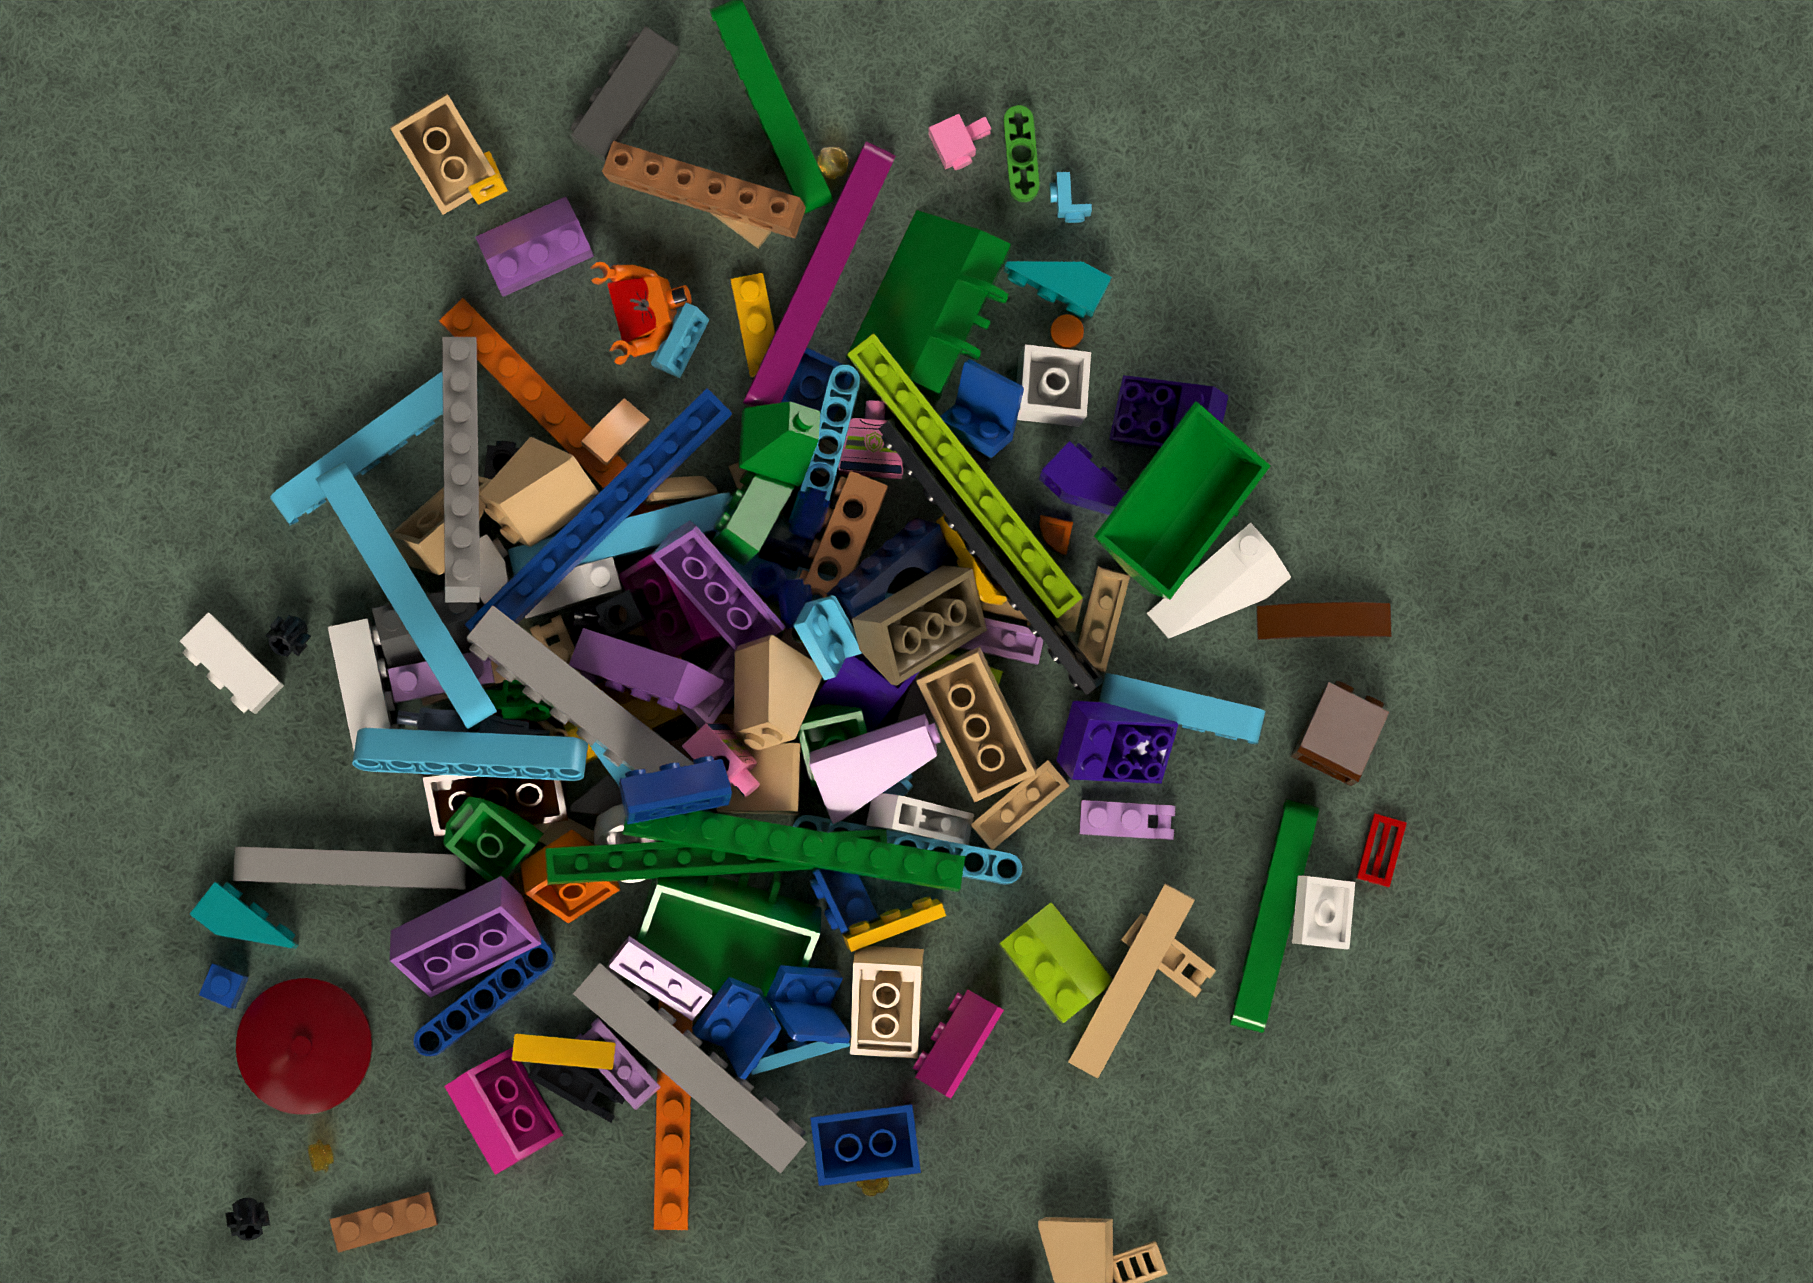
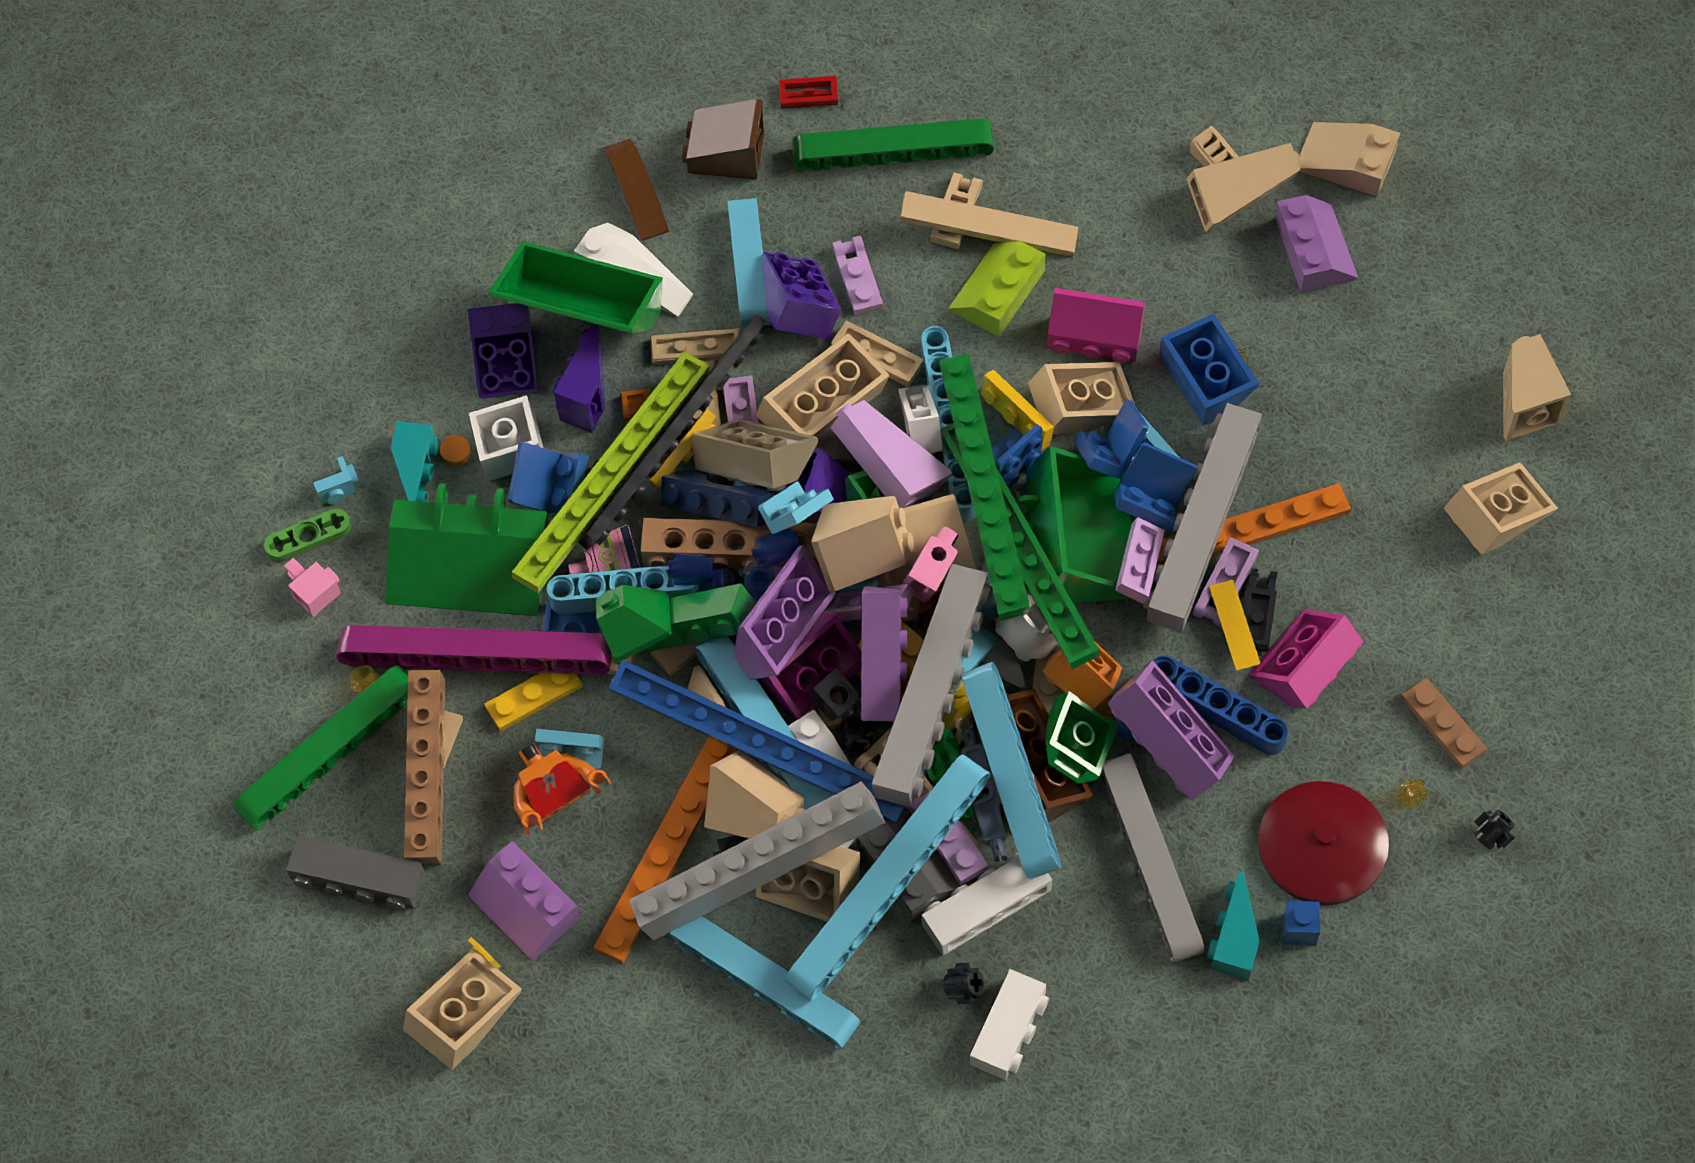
camera: 100 degrees left, 20 degrees down
light nougat slope [581,398,650,466] -> none
blue slope [619,756,732,825] -> none
white plate [1292,876,1355,949] -> none

